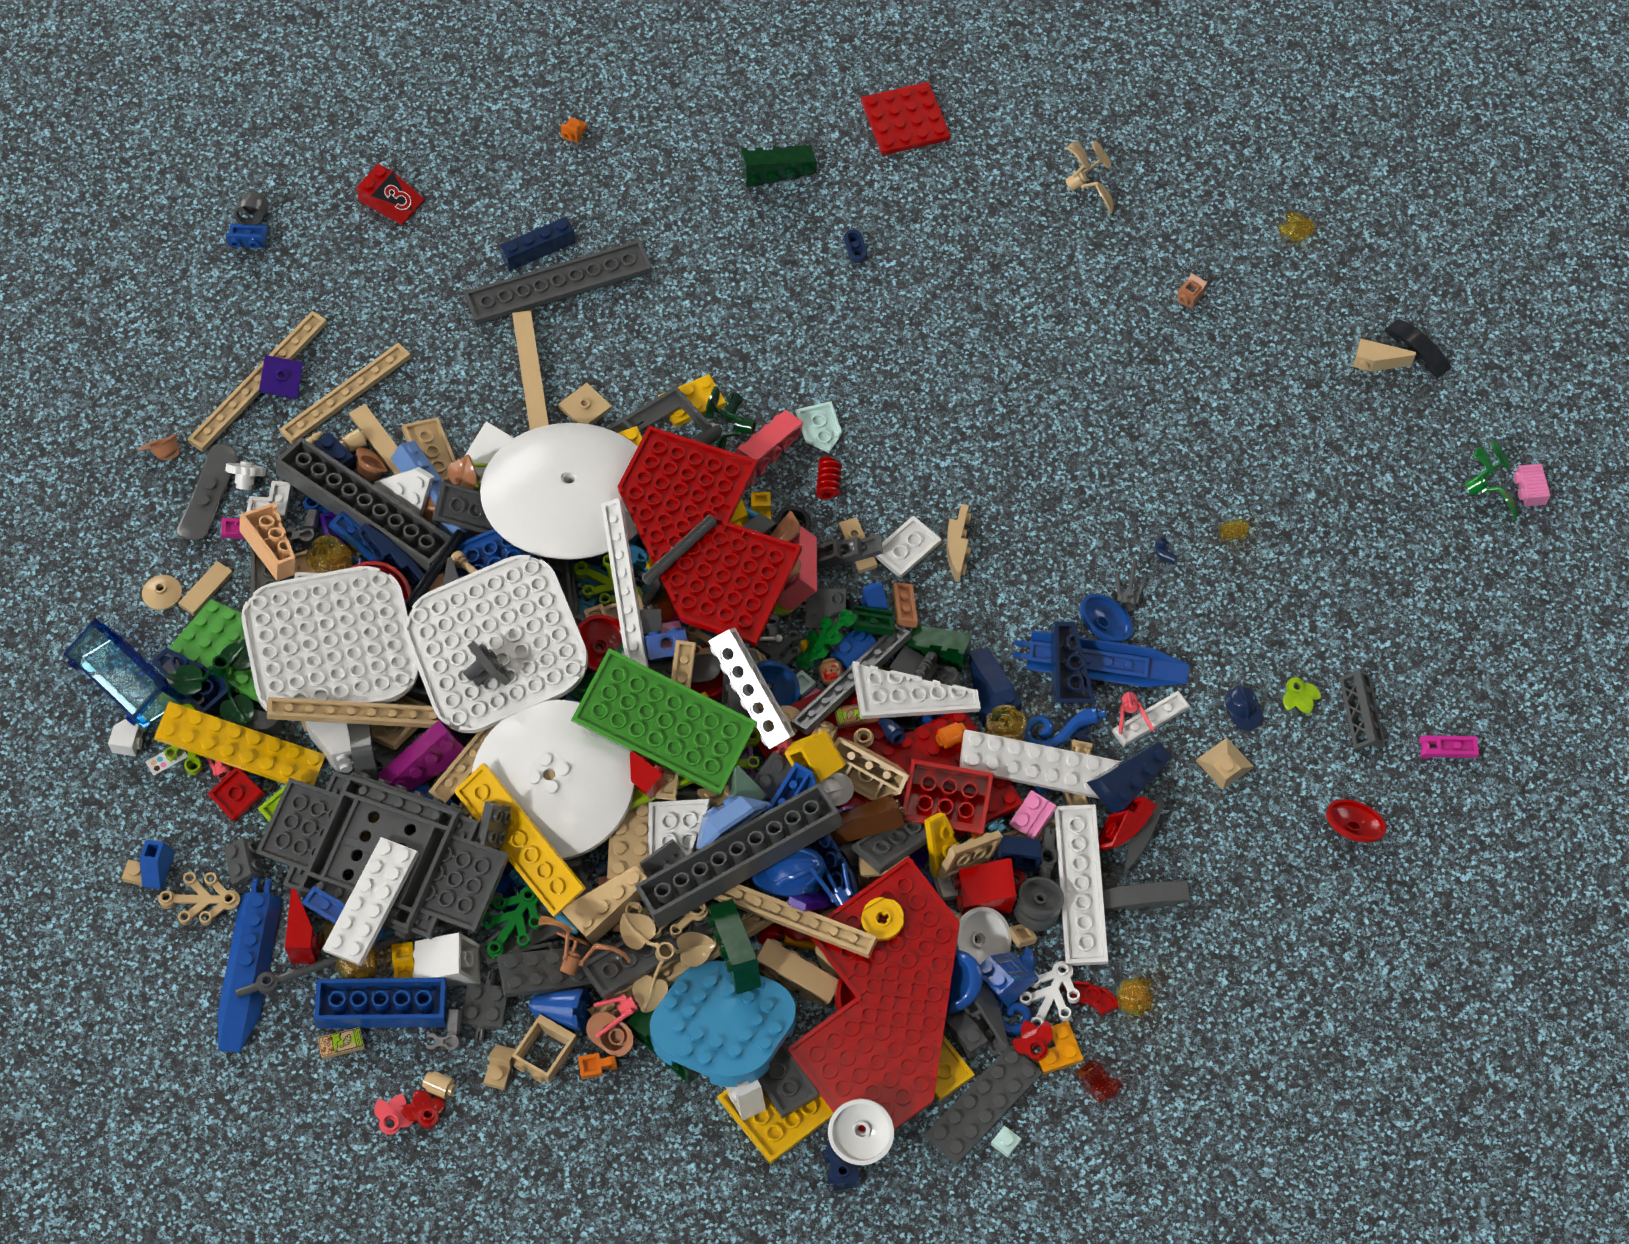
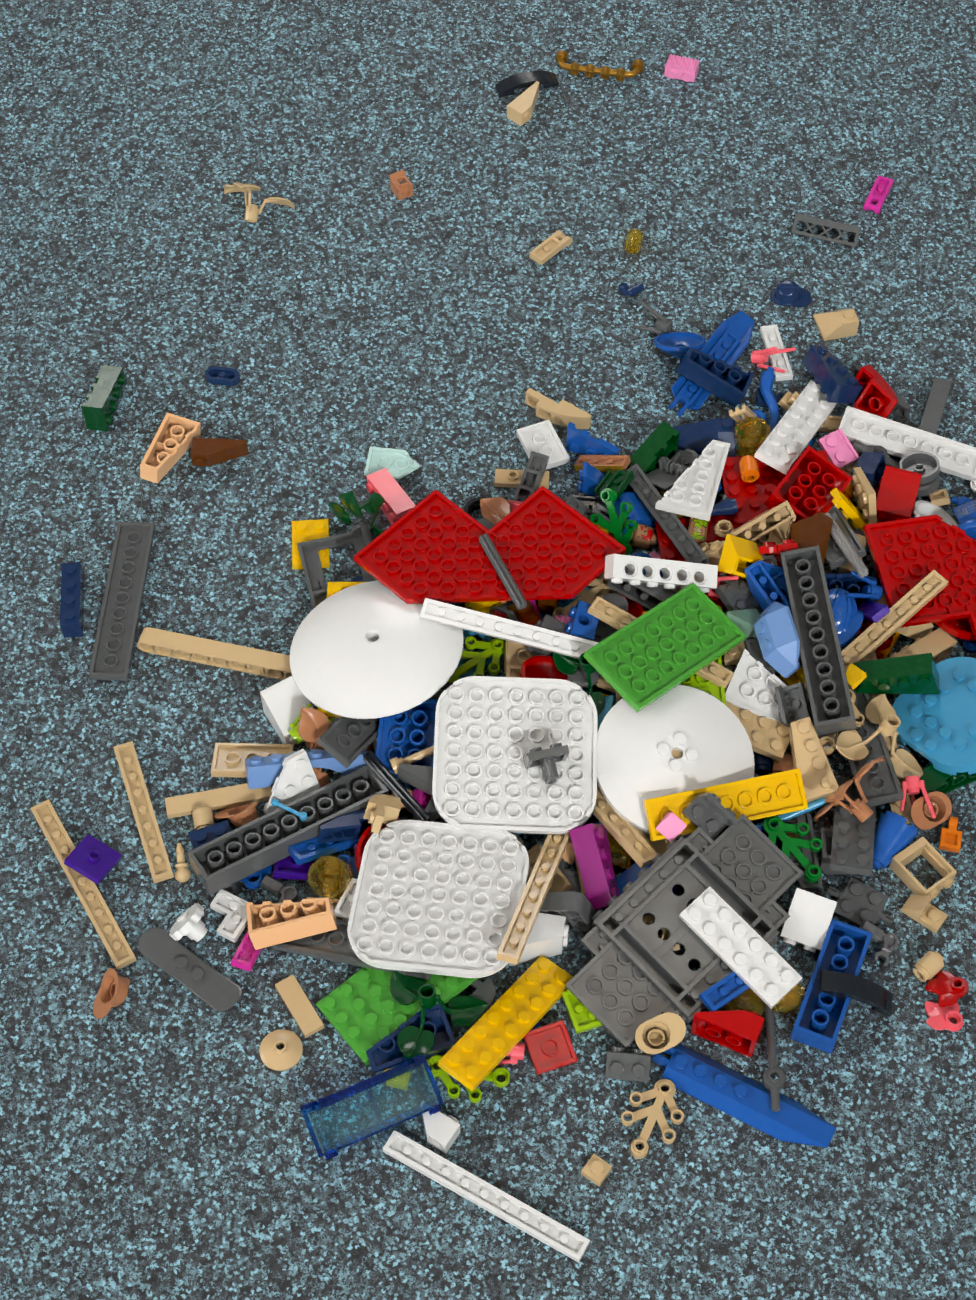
camera: 65 degrees left, 5 degrees down
blue slope [139,840,175,890] -> none
white sticker [145,749,188,776] -> none
tile [318,1027,365,1060] -> none
yellow slope [391,942,414,978] -> none
tan plate [558,383,612,425] -> none
red slope [630,750,667,799] -> none
red piece [816,457,842,500] -> none
red plate [861,81,951,156] -> none
yellow plate [861,897,904,941] -> none
clear yellow plate [1278,212,1315,242] -> none
lime plate [1283,677,1321,715] -> none
red dish [1326,799,1387,843] -> none
green plant [1465,440,1518,521] -> none
none -> light nougat wedge [140,412,201,484]
none -> reddish brown slope [190,437,249,466]
none -> dark azure hinge [271,799,308,821]
none -> tan brick [363,794,401,834]
none -> white plate [383,1130,590,1263]
none -> tan plate [529,230,573,265]
none -> pearl gold bar [555,50,645,81]
none -> blue wing [566,422,620,455]
none -> tan piece [635,1012,686,1055]
none -> bright pink slope [655,812,687,842]
none -> tan tile [728,404,758,426]
none -> red plate [759,540,800,556]
none -> black slope [819,970,893,1016]
none -> light grey axle [825,512,869,578]
none -> yellow tile [846,663,867,690]

